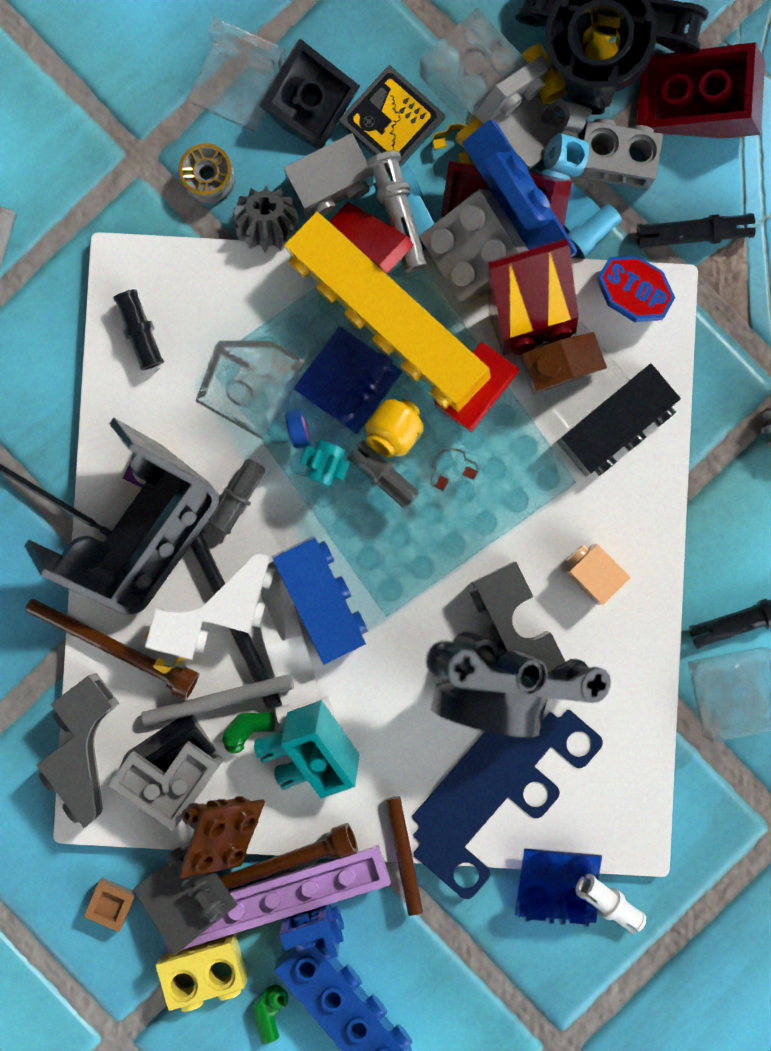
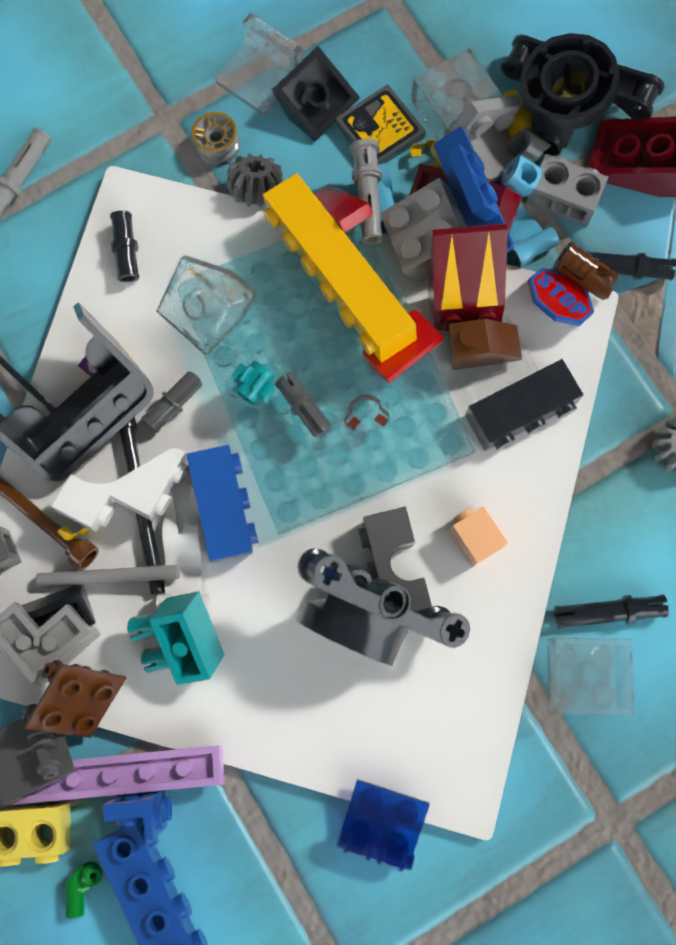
camera: 15 degrees right, 10 degrees down
reddish brown piece [220,823,358,890] -> none
green arm [222,712,275,754] -> none
light grey brick [283,133,374,218] -> none
blue tile [285,408,311,449] -> none
clear blue hinge [294,326,403,434] -> none
yellow head [365,399,424,458] -> none
reddish brown bar [385,796,423,916] -> none
dark blue piece [413,710,603,899] -> none
white pin [576,874,646,934] -> none
none -> reddish brown hinge [553,241,618,300]

